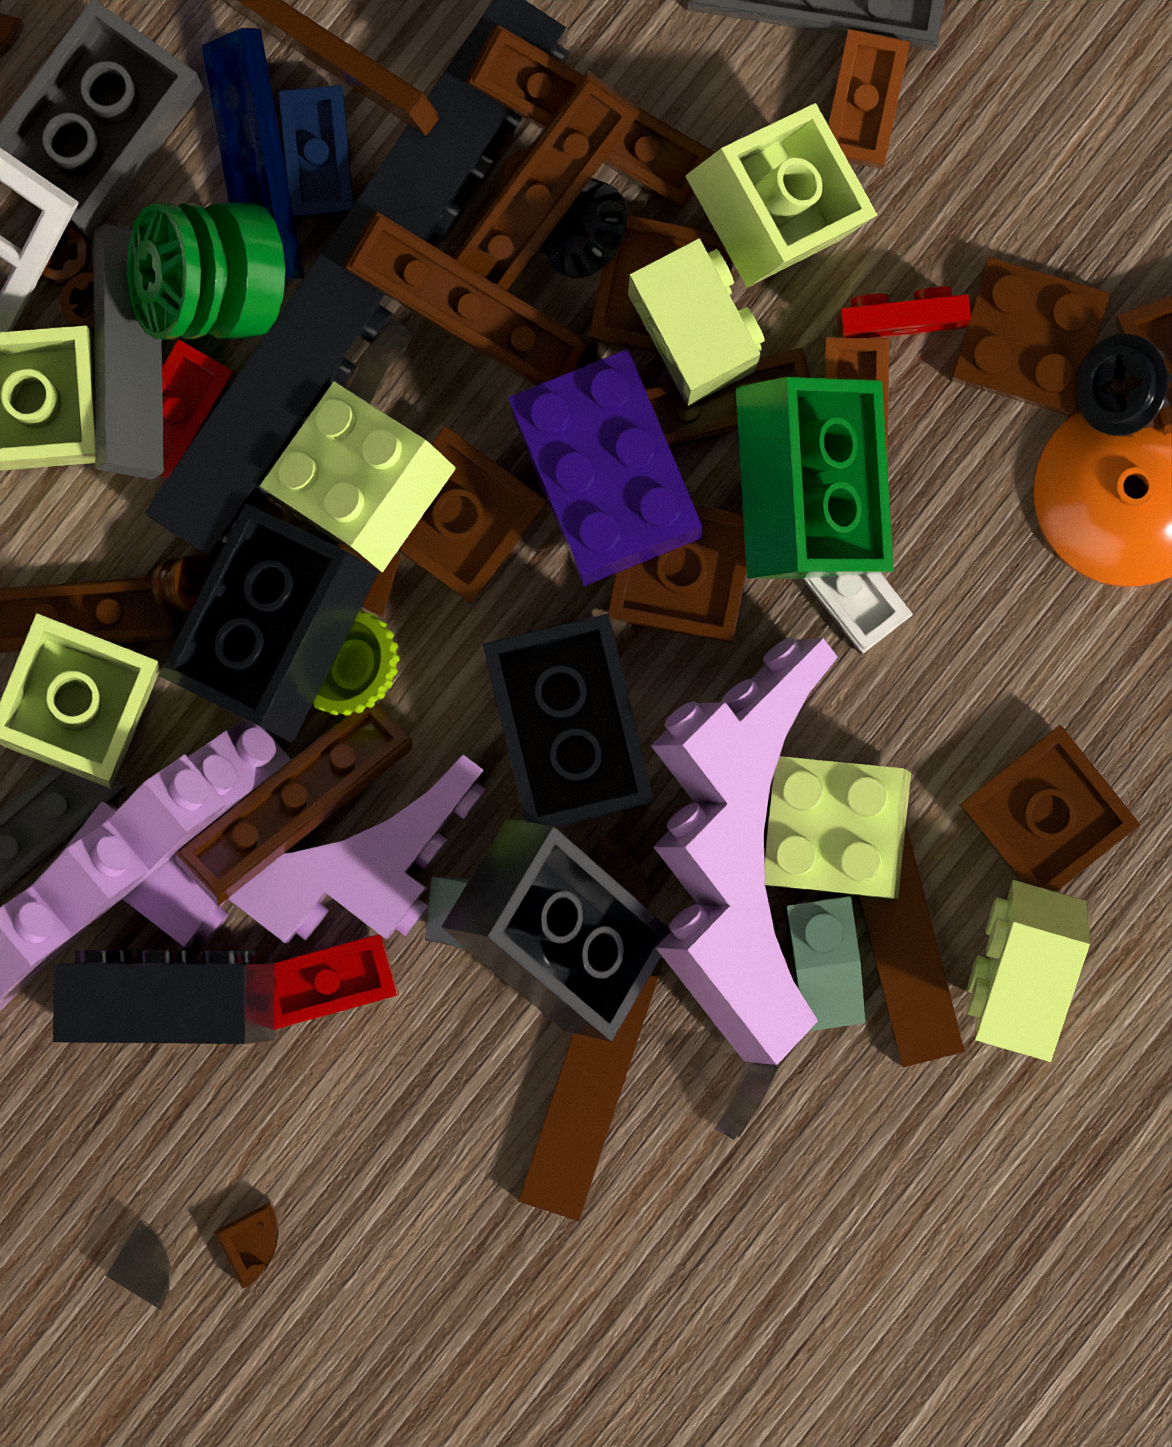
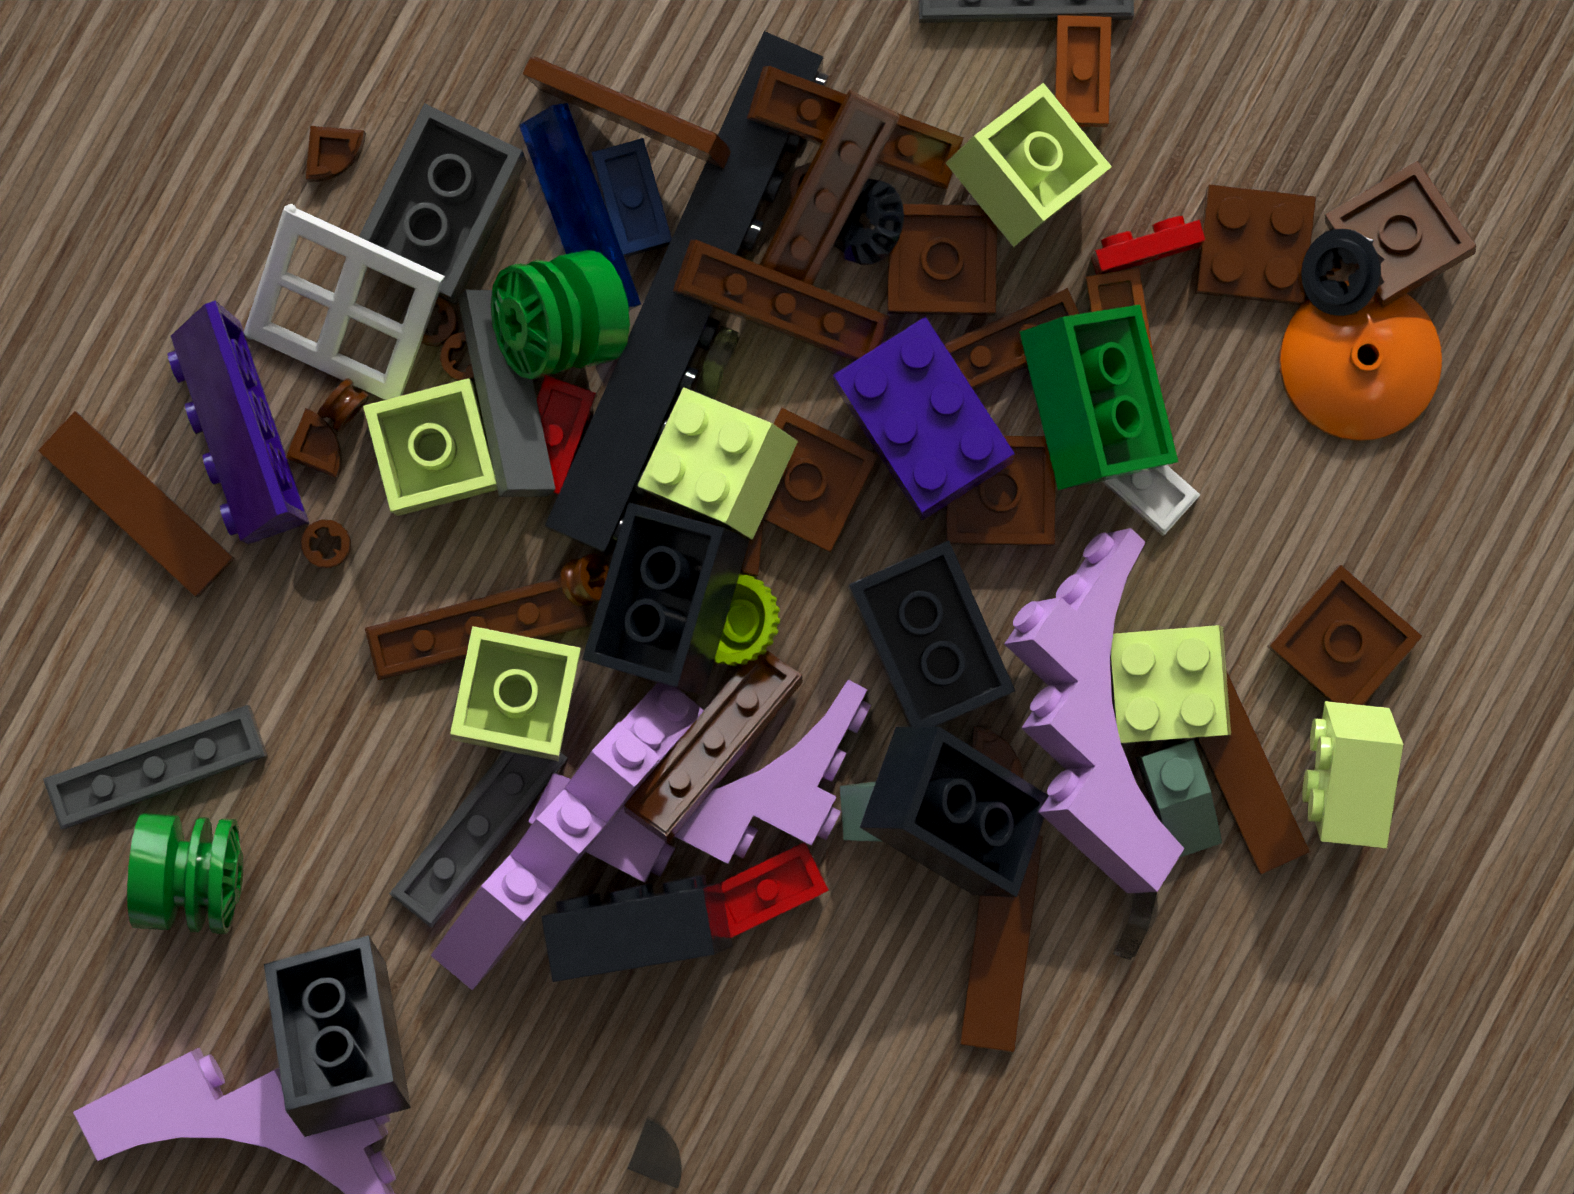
camera: 10 degrees left, 0 degrees up
reddish brown tile [213,1201,279,1289] -> none
yellowish green brick [628,238,765,407] -> none

